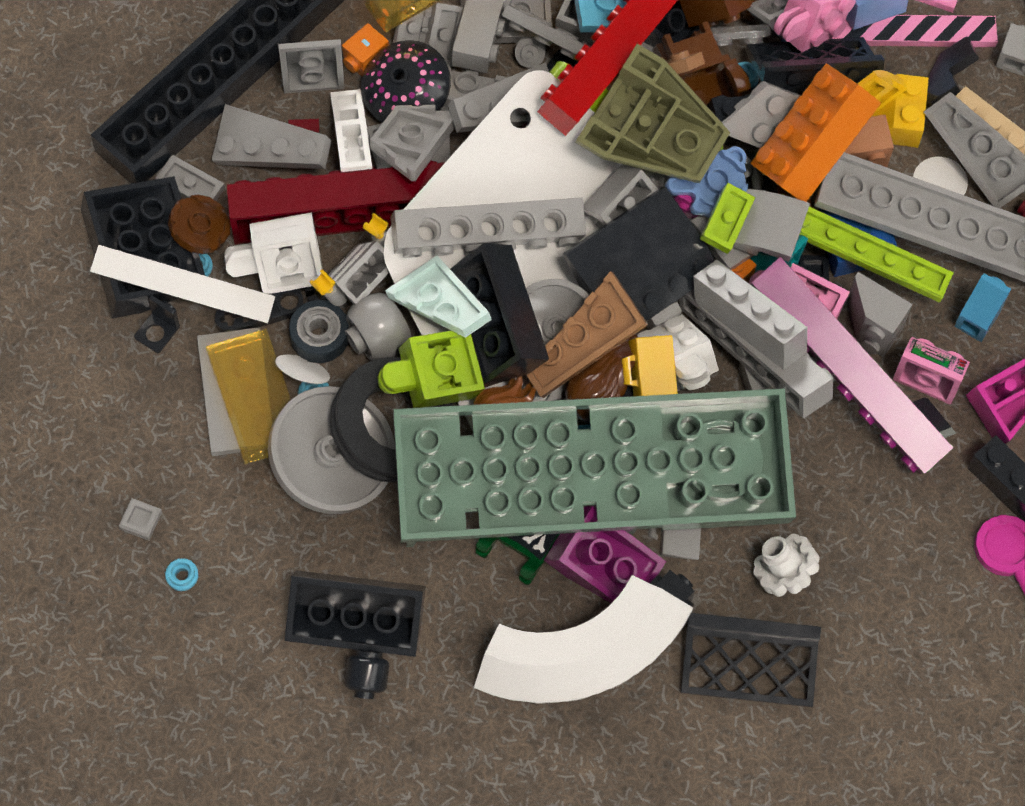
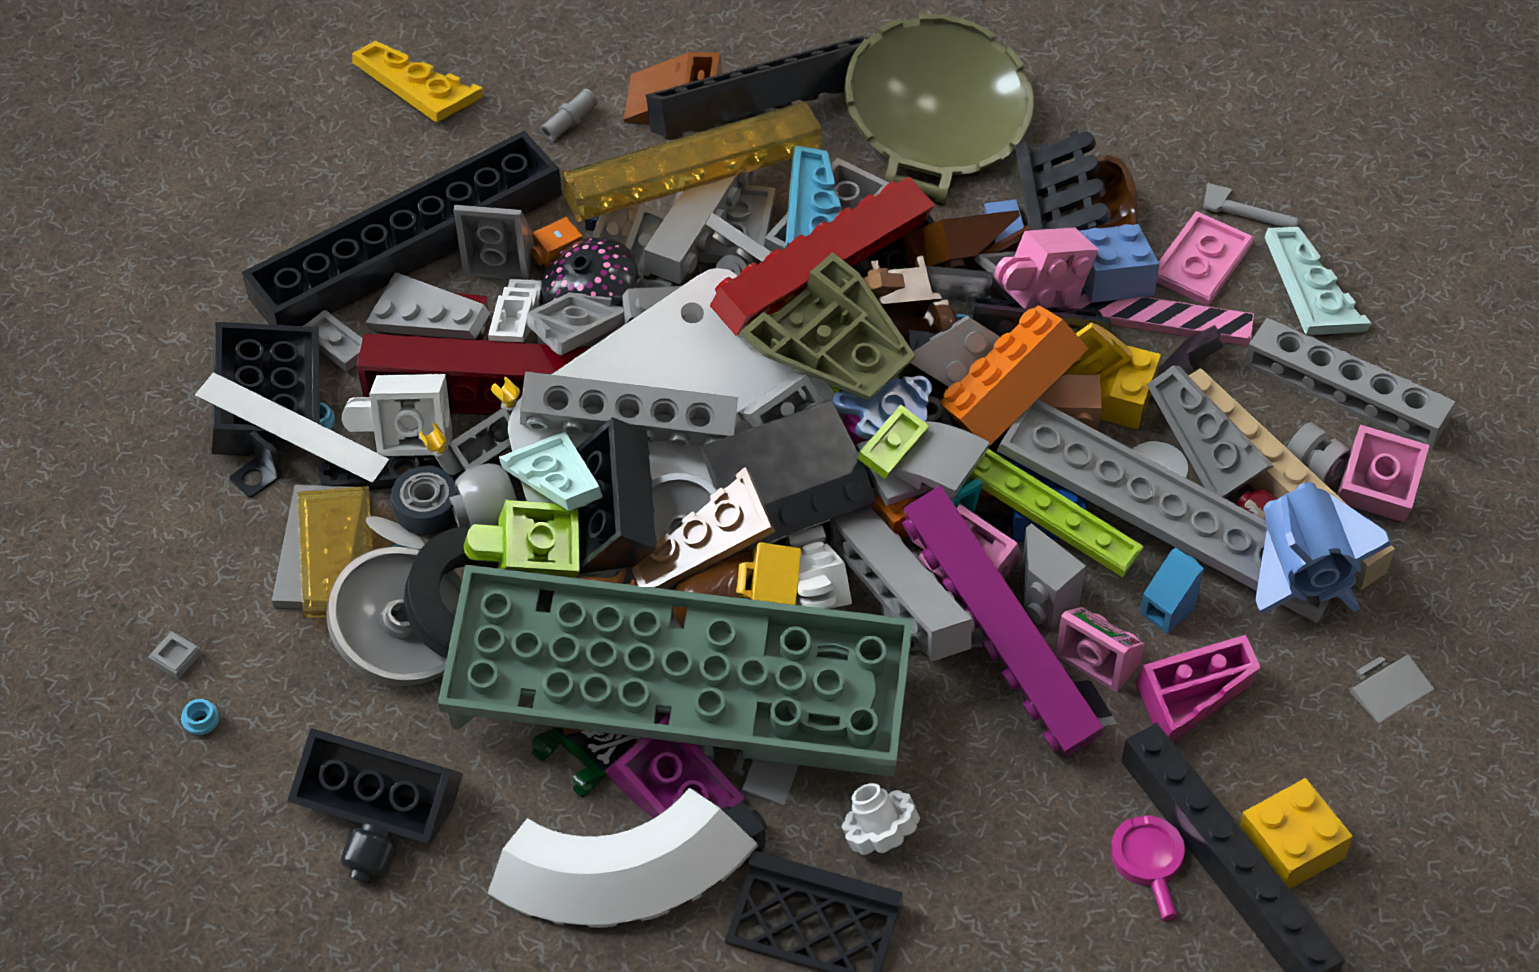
camera: 15 degrees right, 15 degrees down
reddish brown tile [168,194,231,254] -> none
light grey brick [694,260,807,370] -> none

